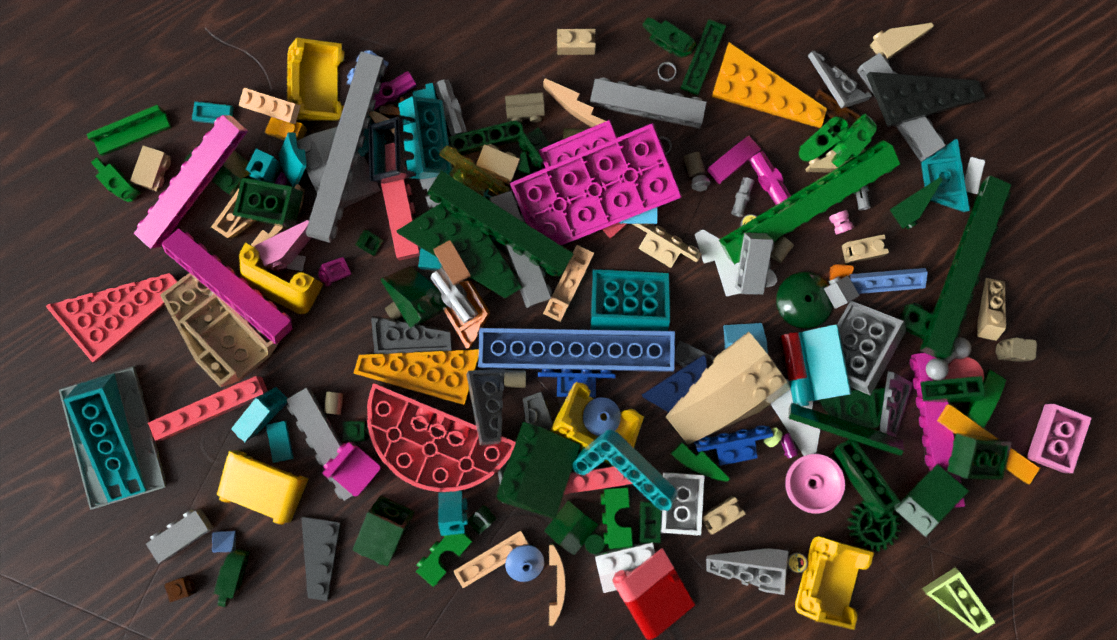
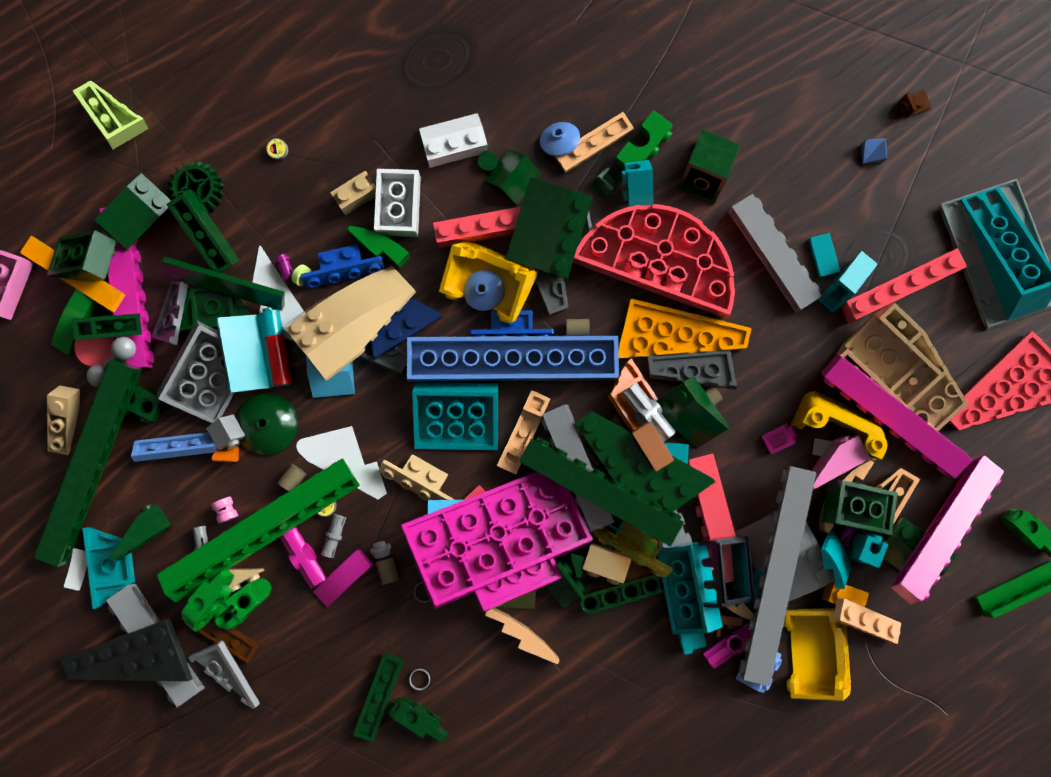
camera: 175 degrees right, 0 degrees up
tan brick [130,146,171,192] -> none
light grey brick [146,509,214,564] -> none
teal tile [192,101,234,124] -> none
dark green piece [214,549,250,608] -> none
yellow windscreen [217,450,309,525] -> none
dark grey wing [302,516,341,601] -> none
dark tan piece [323,392,344,415] -> none
dark pink bracket [323,442,381,496] -> none
dark green bracket [343,421,370,441] -> none
dark green slope [355,230,384,256] -> none
light grey piece [434,79,467,136] -> none
dark grey wing [466,369,505,445] -> none
dark tan brick [505,92,545,123] -> none
light nougat slope [549,543,565,626] -> none
tan brick [557,29,595,55] -> none
teal beam [573,430,677,511] -> none
light grey brick [590,78,706,129] -> none
green arch [600,487,633,549] -> none
red door [612,548,695,640] -> none
dark green brick [639,501,661,543] -> none
light grey wedge [706,548,788,595] -> none
light orange wing [712,43,827,128] -> none
light grey brick [735,233,774,294] -> none
bright pink dish [785,454,845,513] -> none
yellow windscreen [795,537,874,630] -> none
tan brick [842,235,889,264] -> none
tan slope [870,23,934,60] -> none
dark tan brick [996,338,1037,362] -> none

